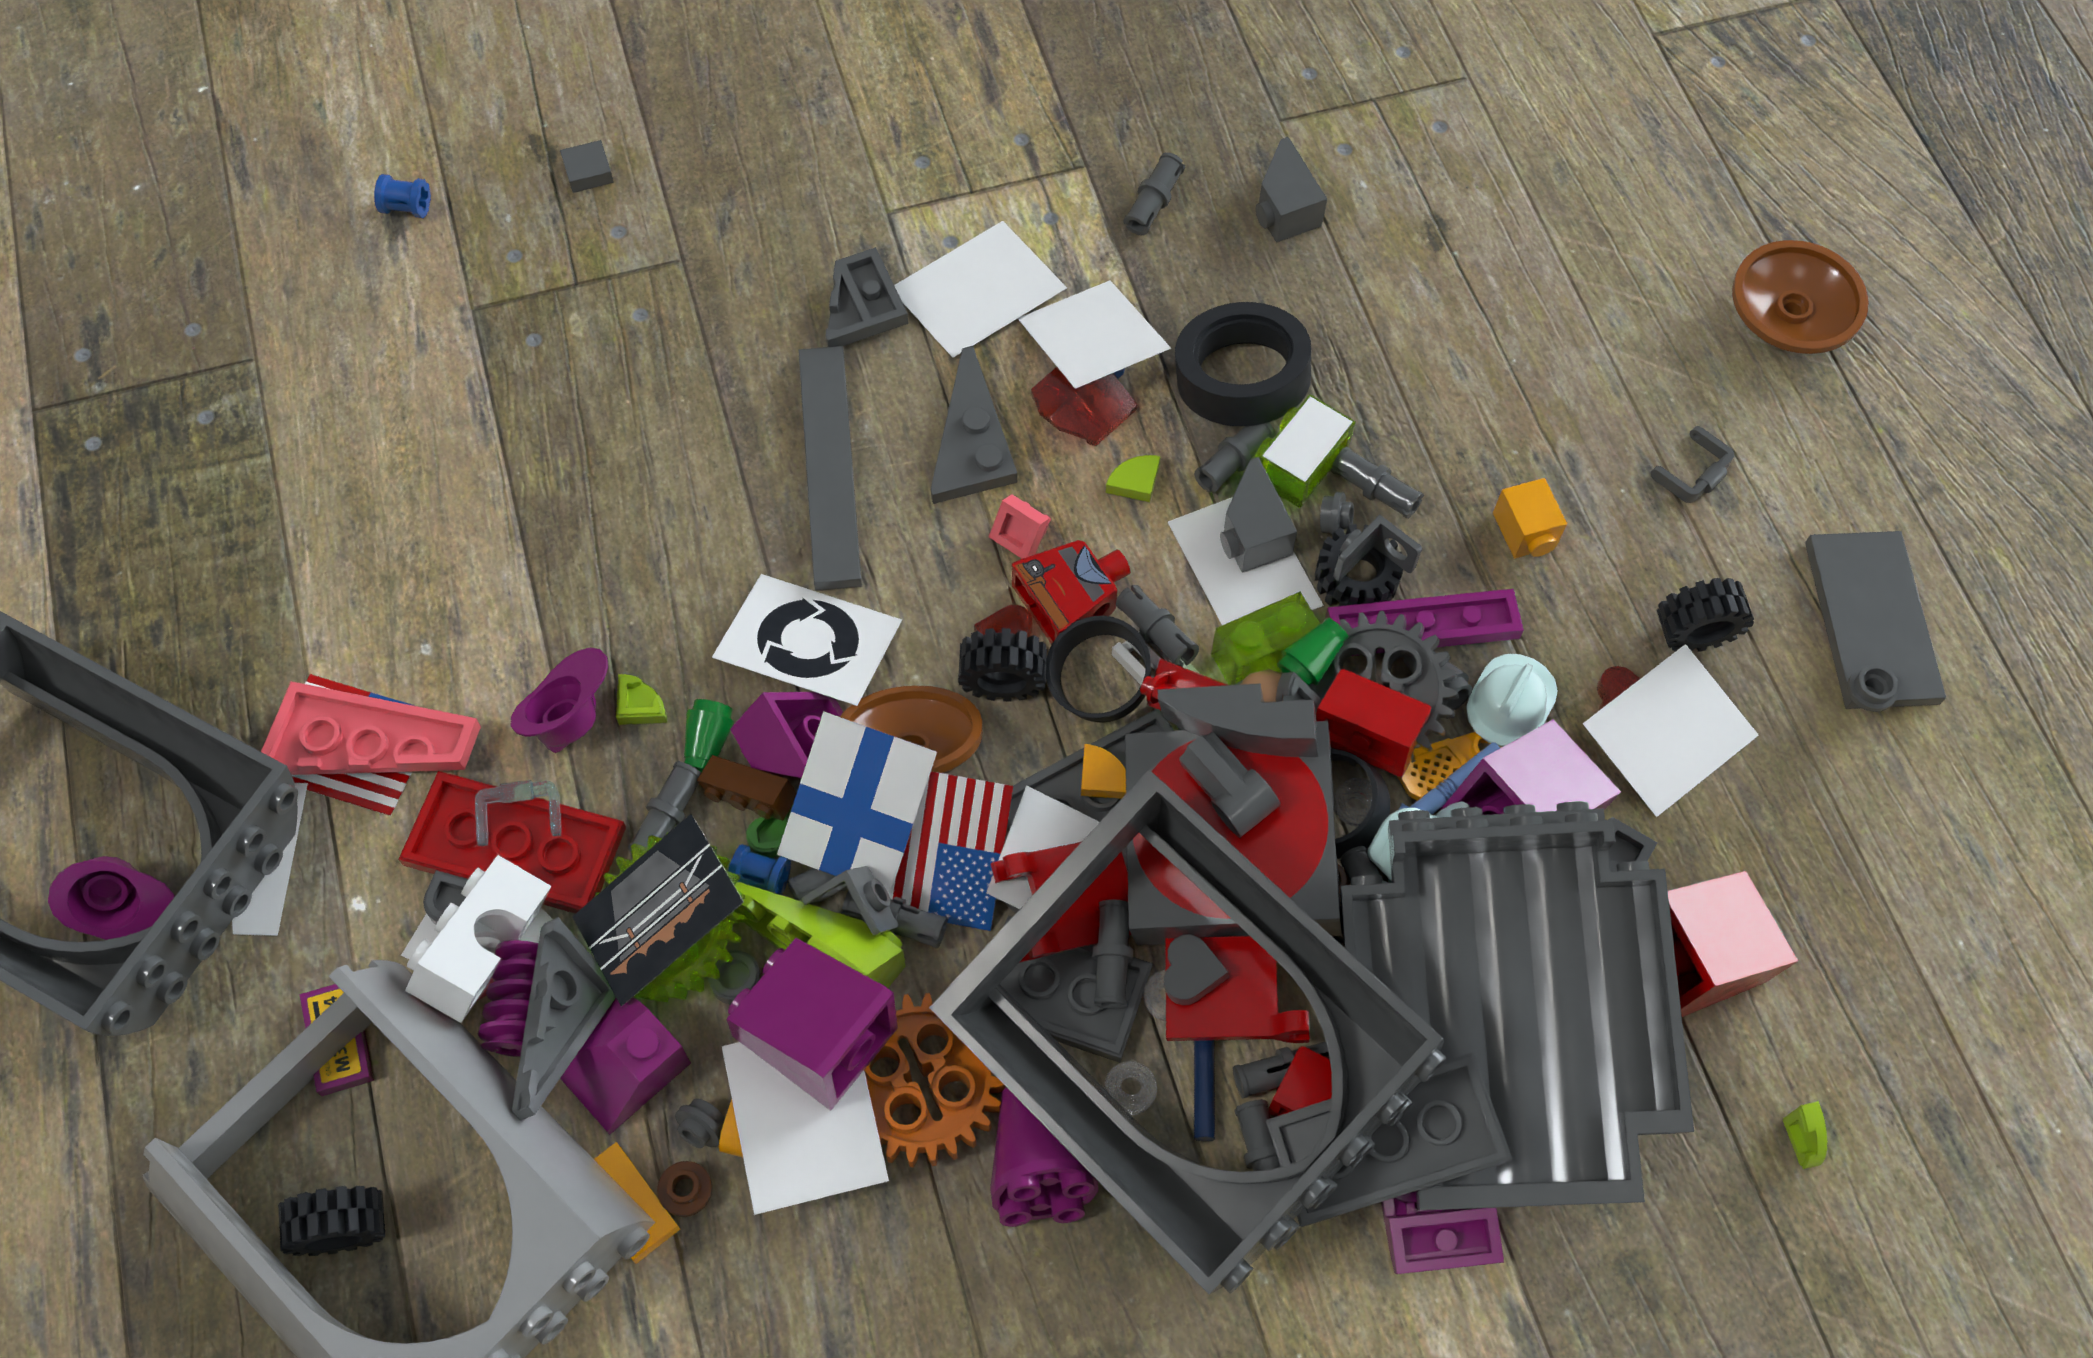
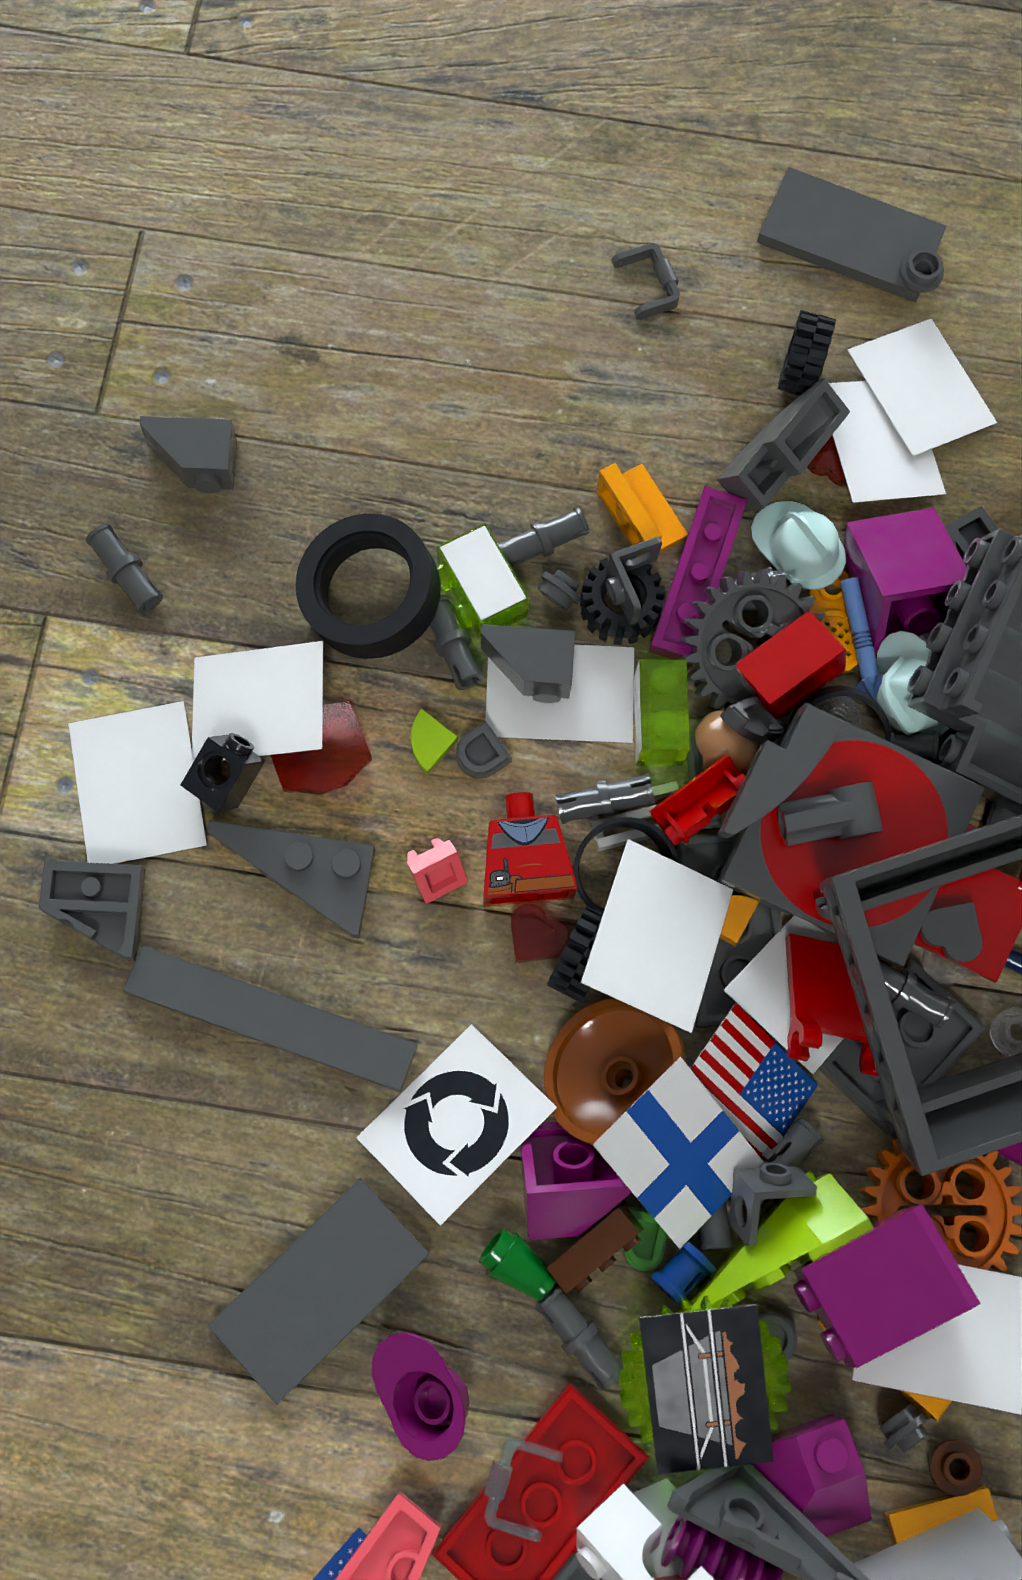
camera: 70 degrees left, 10 degrees up
lime tile [616,674,667,725] -> none
green cone [1277,618,1349,686] -> none
light orange brick [1493,478,1567,559] -> none
dark orange dish [1732,240,1869,354] -> none
none -> black brick [180,733,265,812]
none -> dark grey tile [208,1178,430,1405]
none -> dark grey tile [456,721,512,779]
none -> white sticker [581,839,733,1033]
none -> light orange panel [596,463,688,557]
none -> dark grey slope [717,378,850,511]
none -> white sticker [847,319,997,456]

